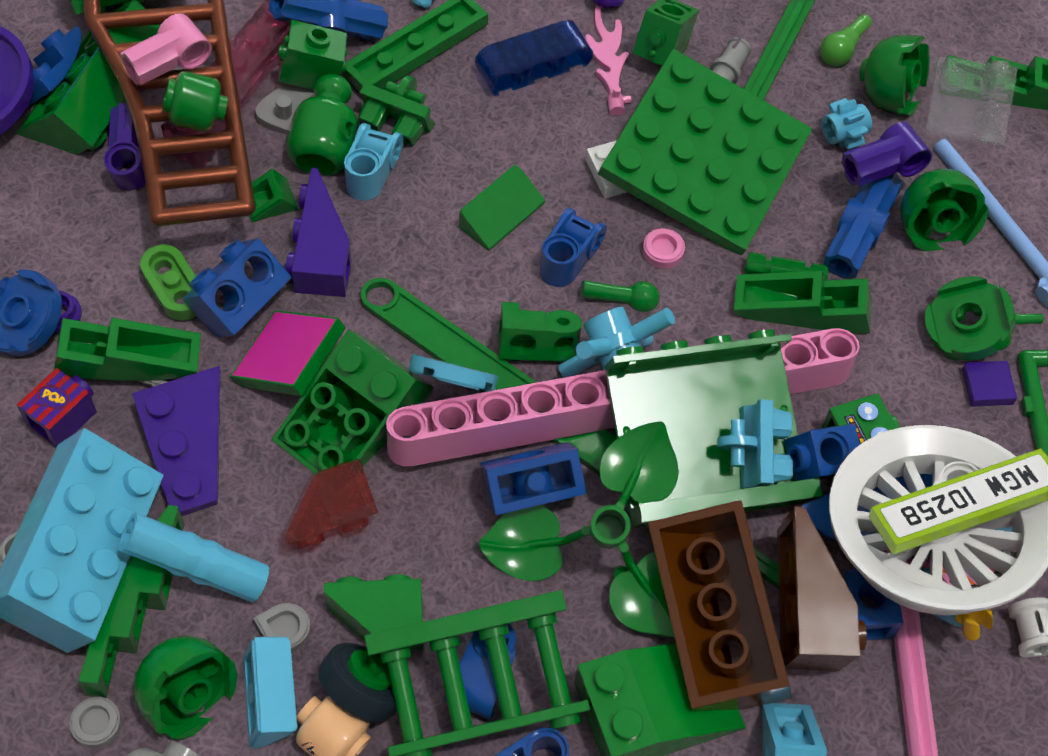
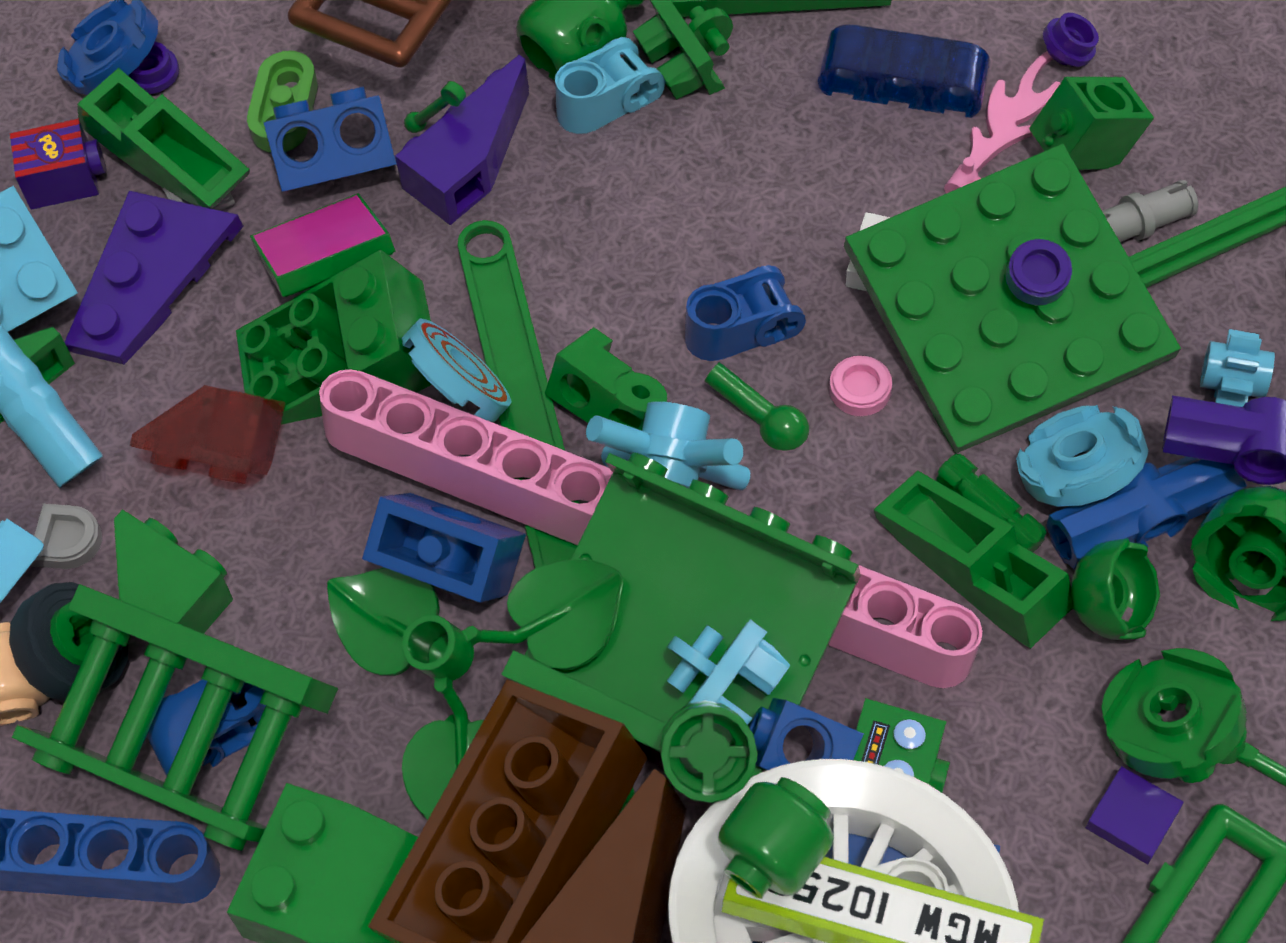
camera: 45 degrees right, 0 degrees up
green slope [249,169,299,223] -> none
green slope [459,164,546,251] -> none
none -> green hinge [404,81,466,133]
none -> green wheel [659,700,758,803]
none -> green head [718,777,834,899]
none -> dark purple tile [1006,239,1072,305]
none -> medium azure tile [1016,405,1149,507]
none -> green hair [1070,538,1160,640]

